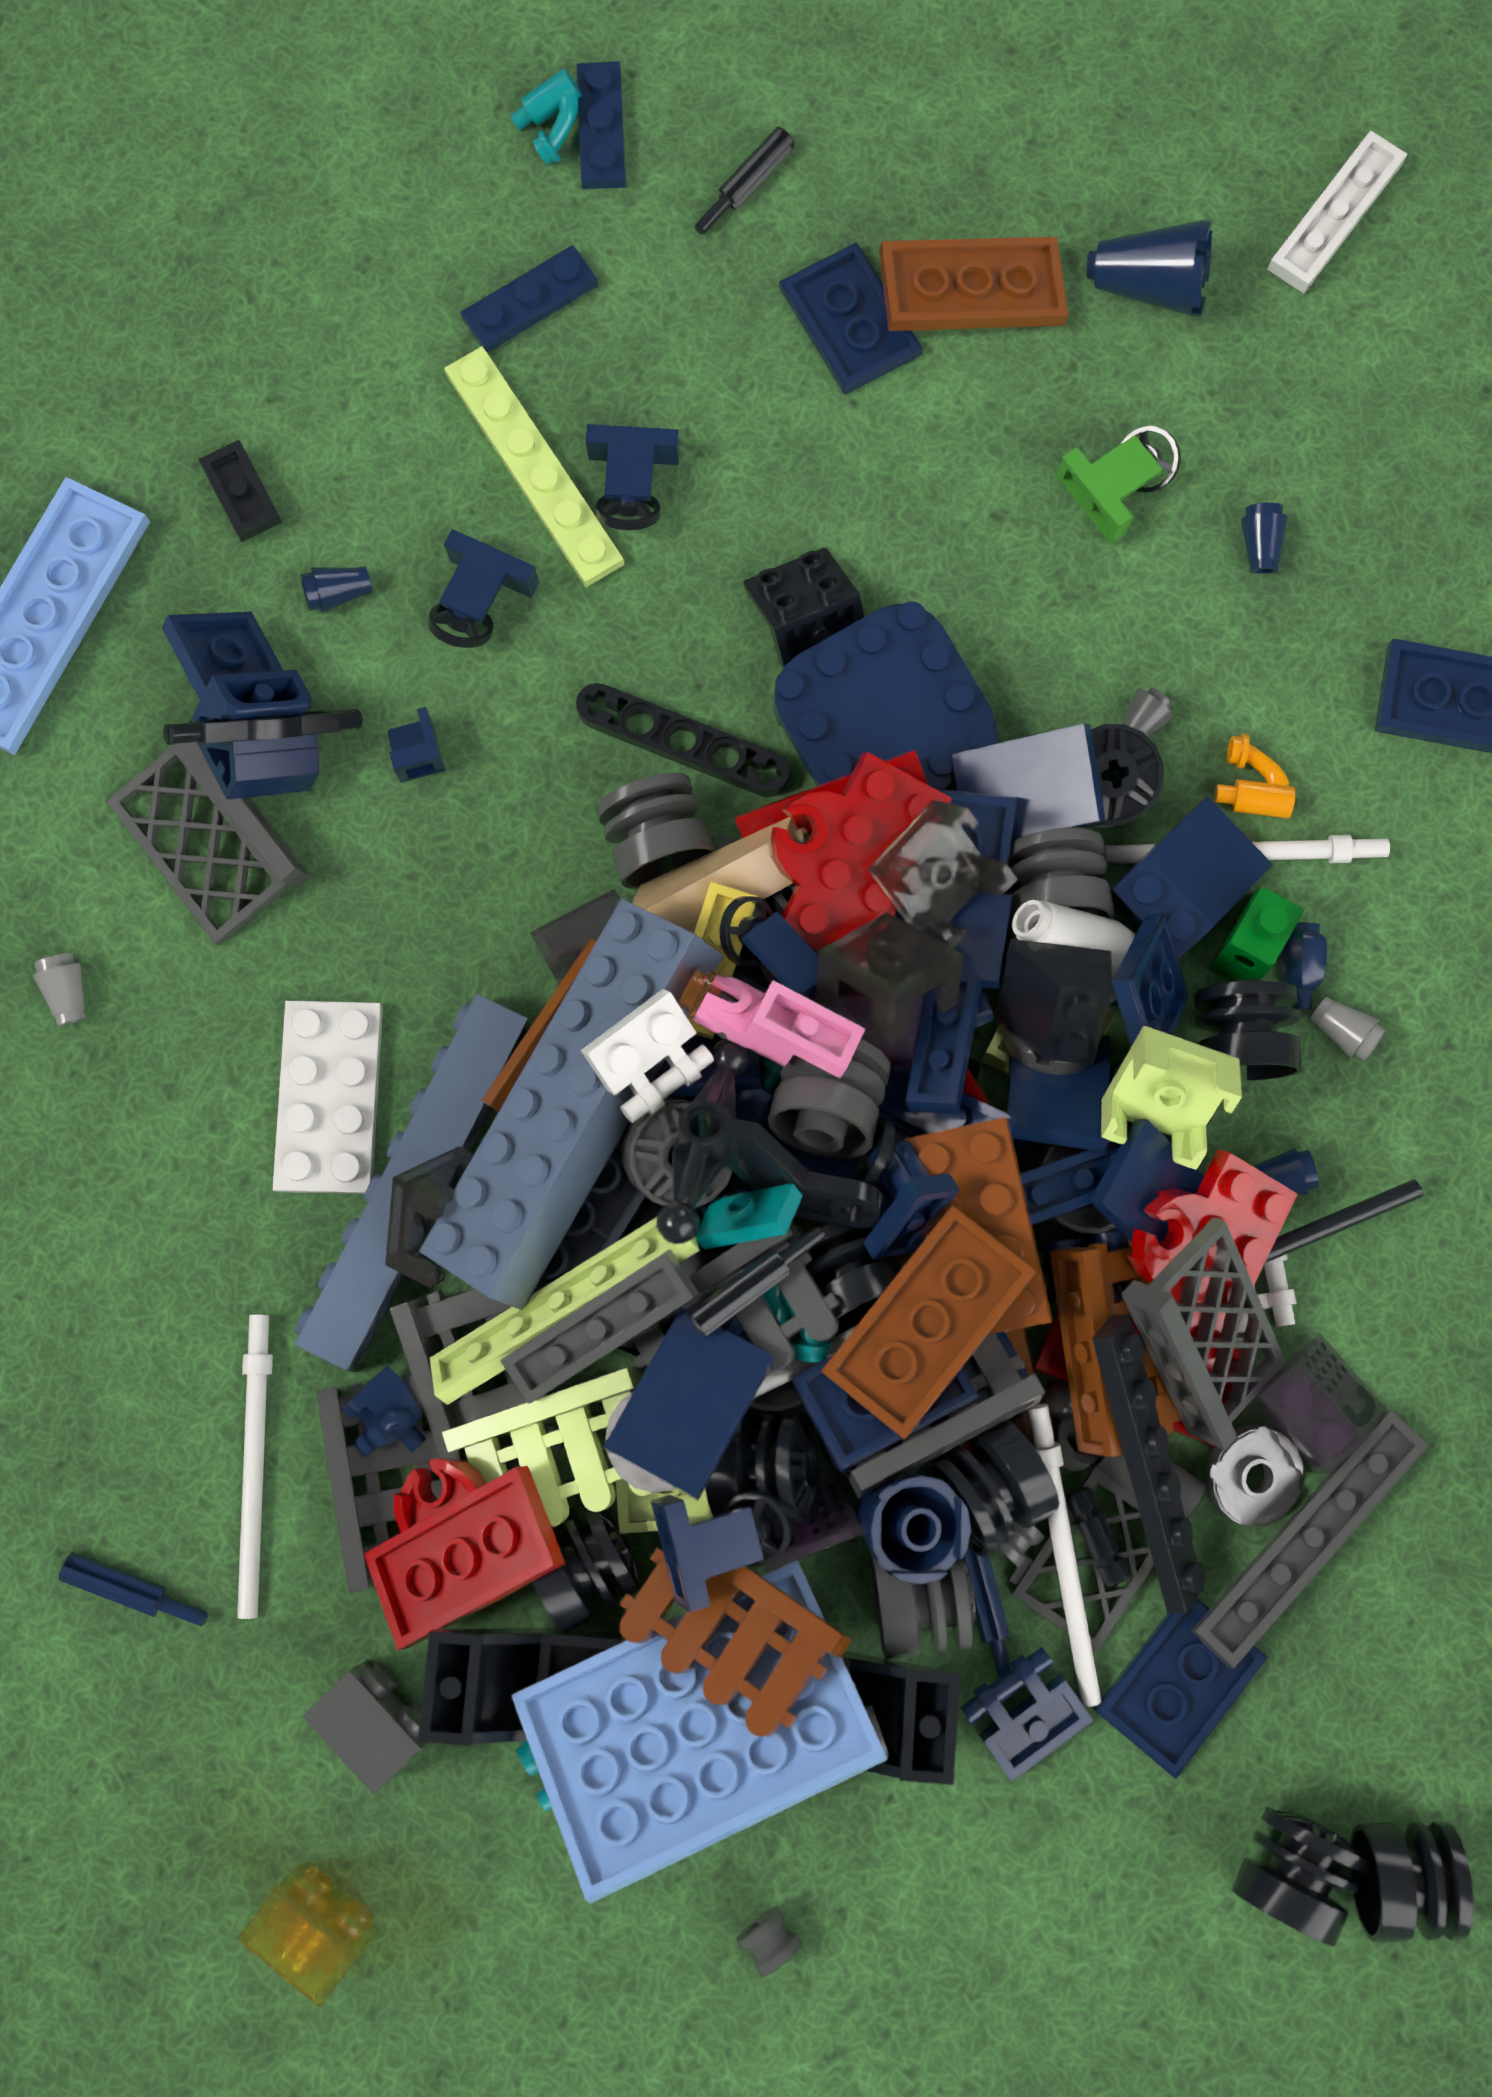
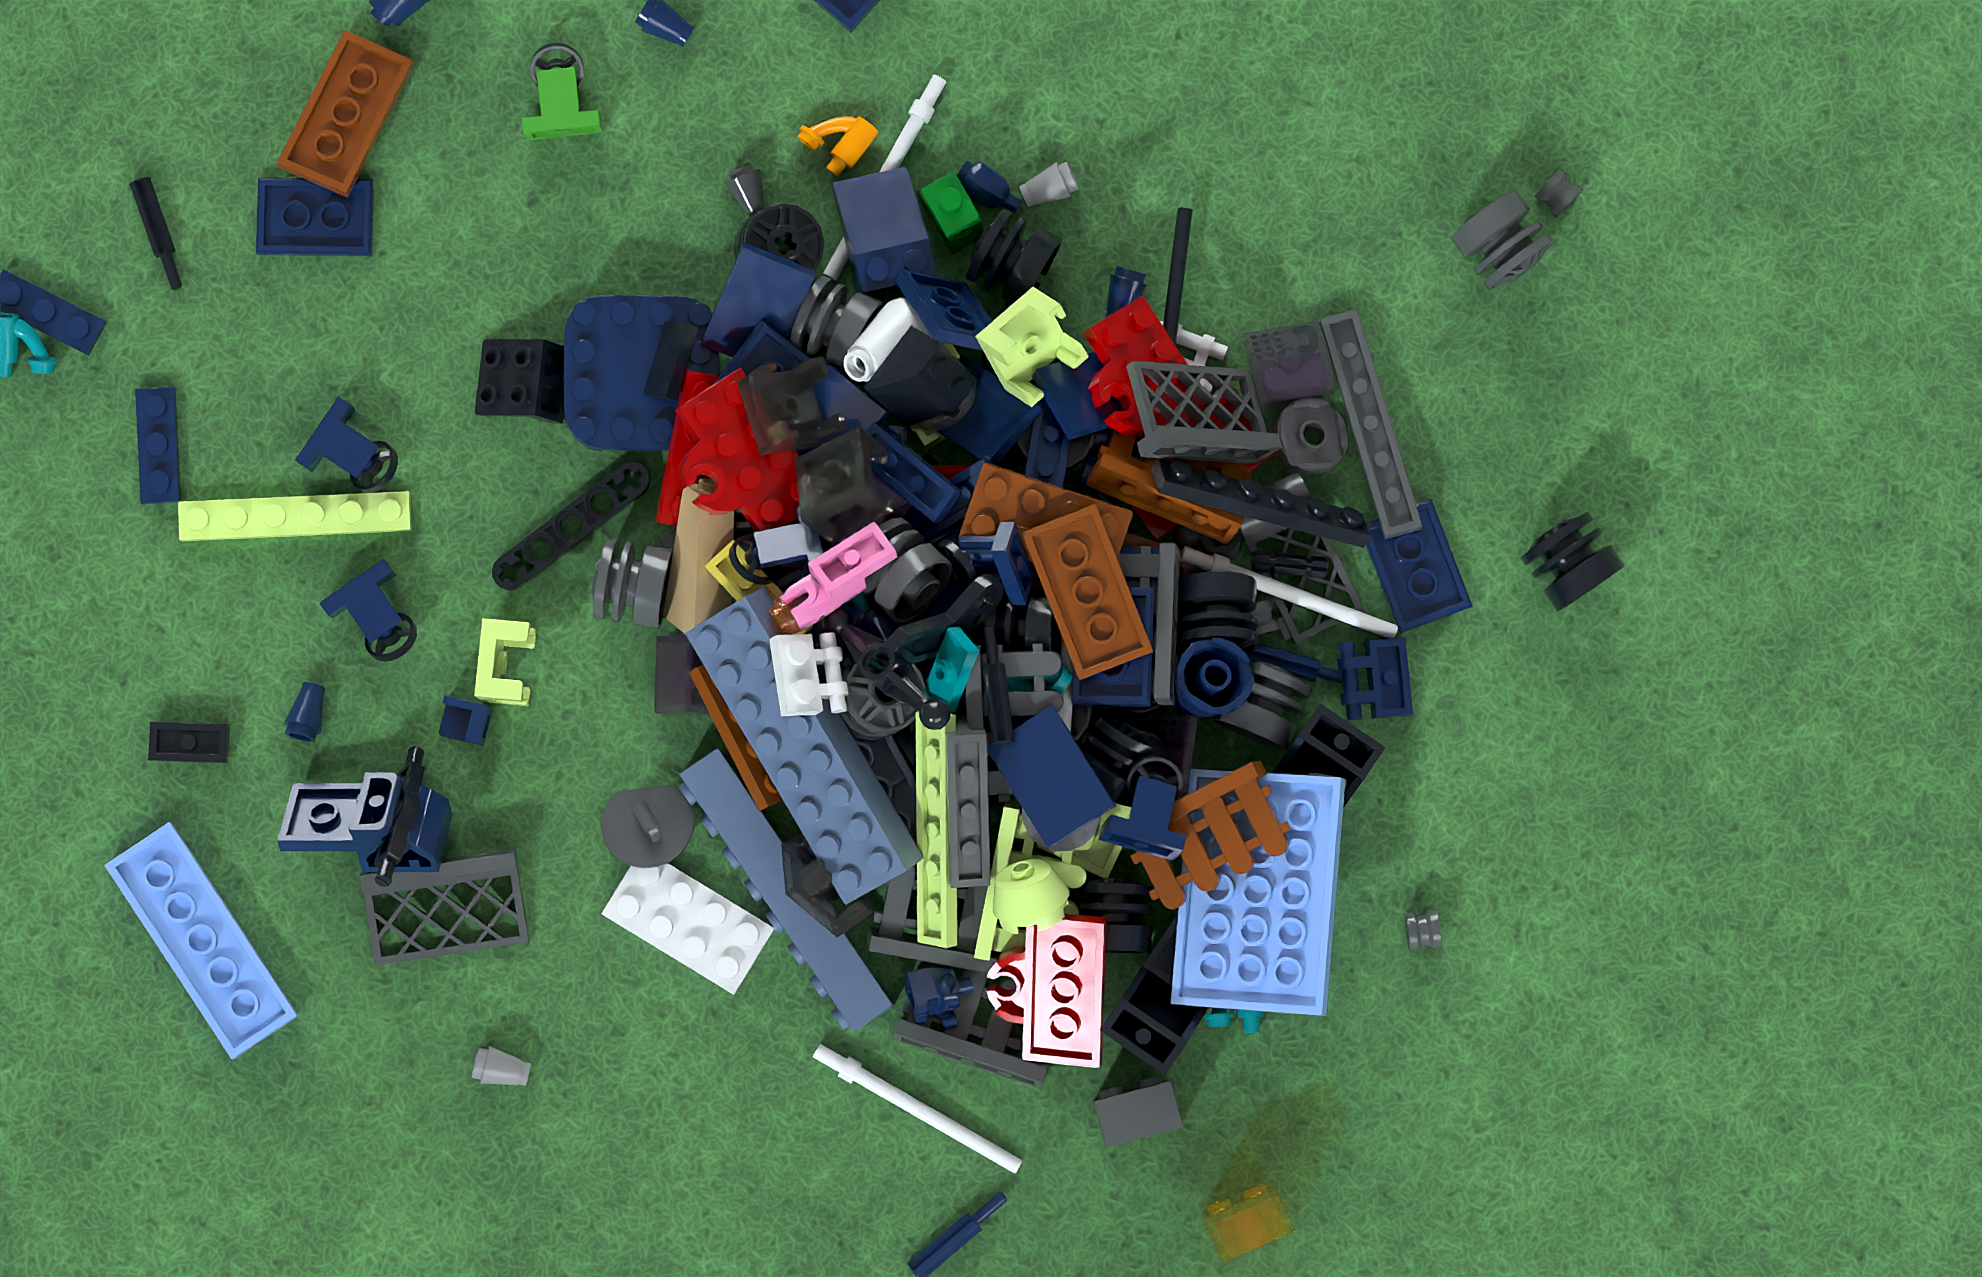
camera: 60 degrees left, 5 degrees up
black wheel [1350,1821,1474,1942] -> none
none -> yellowish green panel [474,618,536,706]
none -> dark grey shield [601,785,694,868]
none -> black tile [643,321,698,401]
none -> yellowish green cone [993,859,1069,934]

